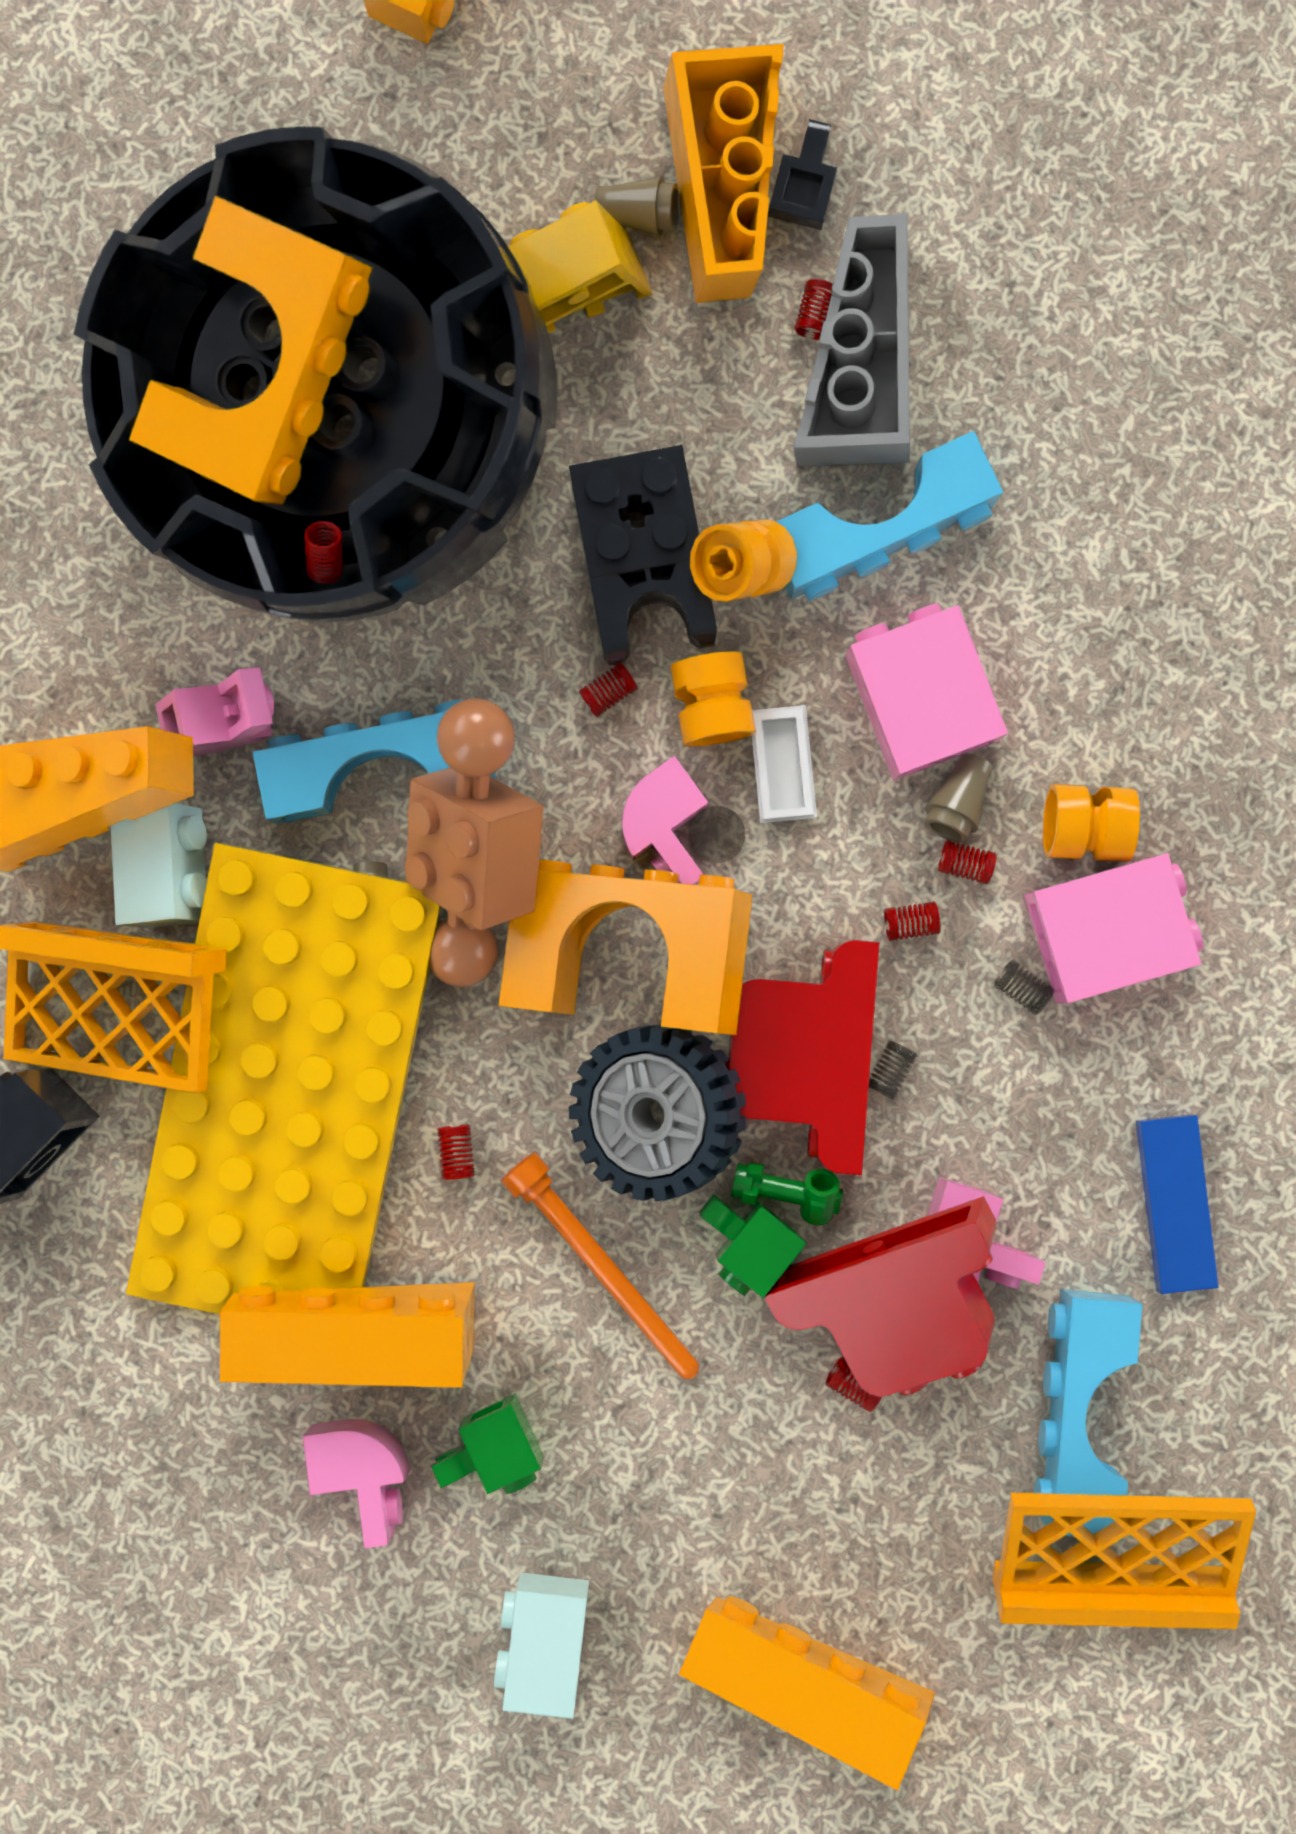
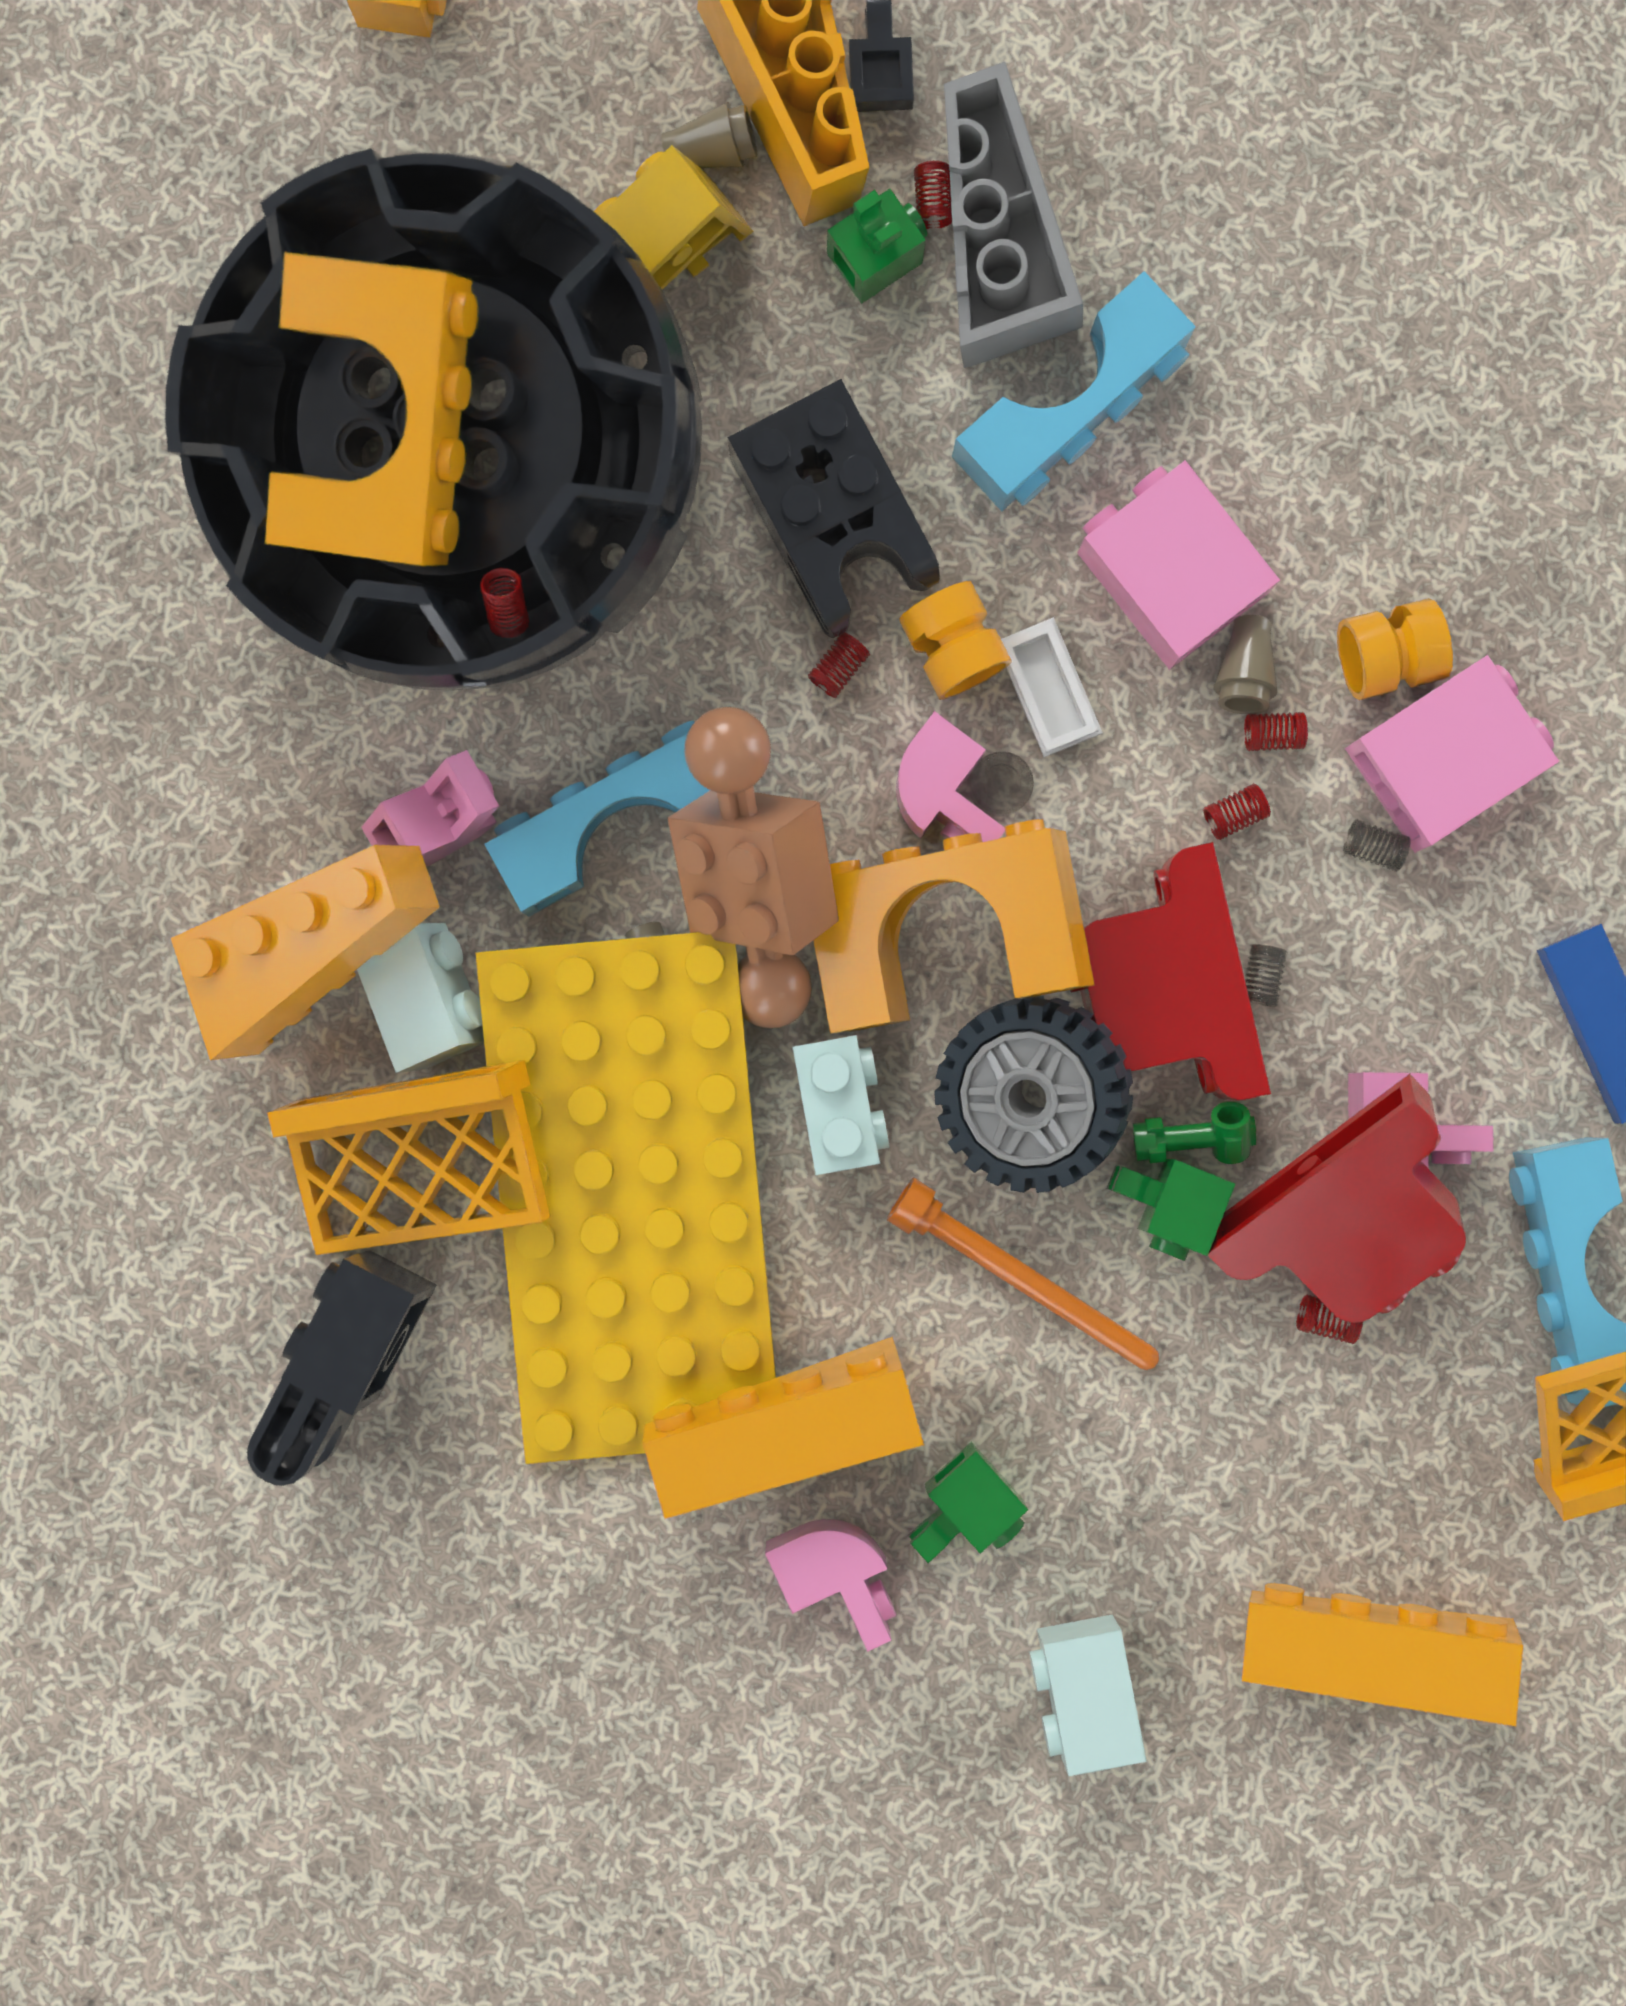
camera: 20 degrees left, 0 degrees up
red piece [437,1124,475,1180] -> none
light orange wheel [690,519,797,602] -> none
none -> light aqua brick [793,1035,889,1175]
none -> green brick [827,188,928,304]

